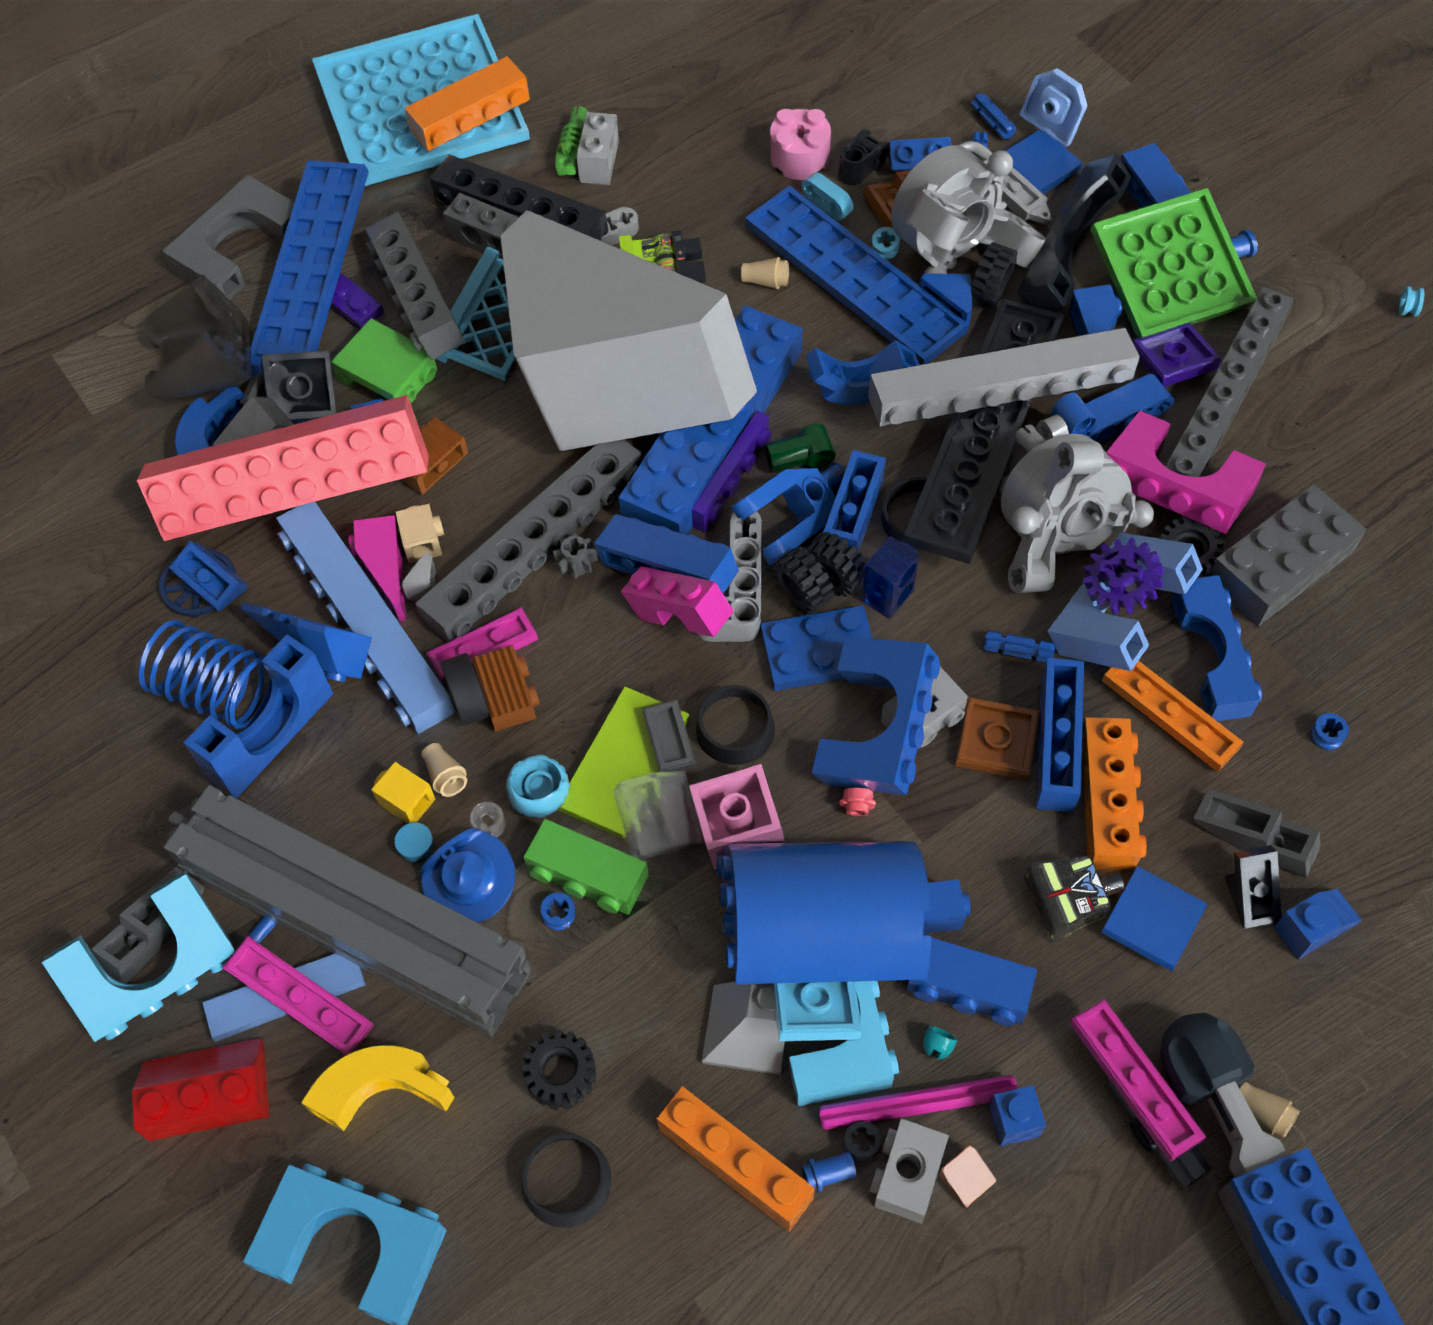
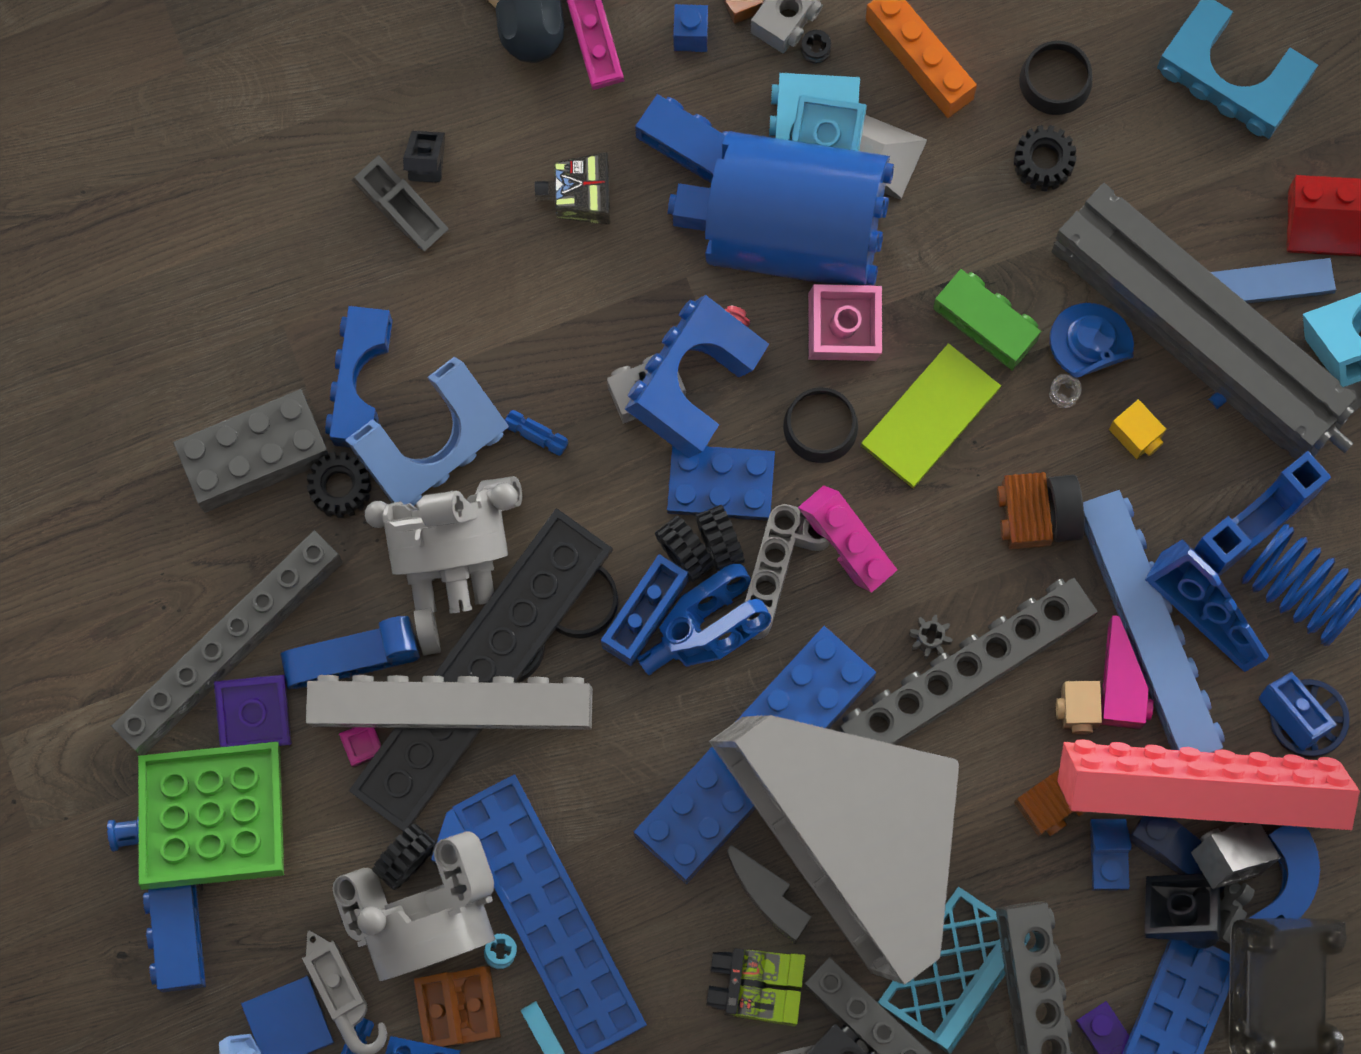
camera: 165 degrees left, 15 degrees up
dark pink tile [223,936,374,1055] -> none
yellow arch [302,1046,454,1132] -> none
bright green panel [331,318,437,404] -> none
dark azure tile [395,823,434,862] -> none
light grey slope [402,553,437,601] -> none
tan cone [421,743,467,797] -> none
dark pink tile [426,607,538,685] -> none
medium azure hair [506,754,570,818] -> none
blue bush [541,892,575,930] -> none
blue brick [594,514,739,594] -> none
clear slope [613,770,705,860] -> none
dark grey tile [642,700,696,777] -> none
dark purple plate [692,411,772,533] -> none
tan cone [741,257,789,289] -> none
dark green piece [765,423,836,473] -> none
blue pin [801,1151,856,1193] -> none
blue arch [805,340,919,405] -> none
dark pink axle [819,1075,1018,1130] -> none
clear blue brick [861,536,920,620] -> none
teal hinge [922,1025,958,1060] -> none
dark orange tile [955,697,1040,781] -> none
black arch [1017,154,1132,311] -> none
blue brick [1036,657,1084,813] -> none
blue slope [1068,284,1122,337] -> none
orange brick [1081,717,1146,871] -> none
dark purple gear [1083,538,1165,615] -> none
blue slope [1101,866,1208,971] -> none
orange plate [1102,661,1244,772] -> none
dark pink arch [1106,411,1266,534] -> none
blue slope [1274,889,1362,959] -> none
blue bush [1310,713,1349,750] -> none

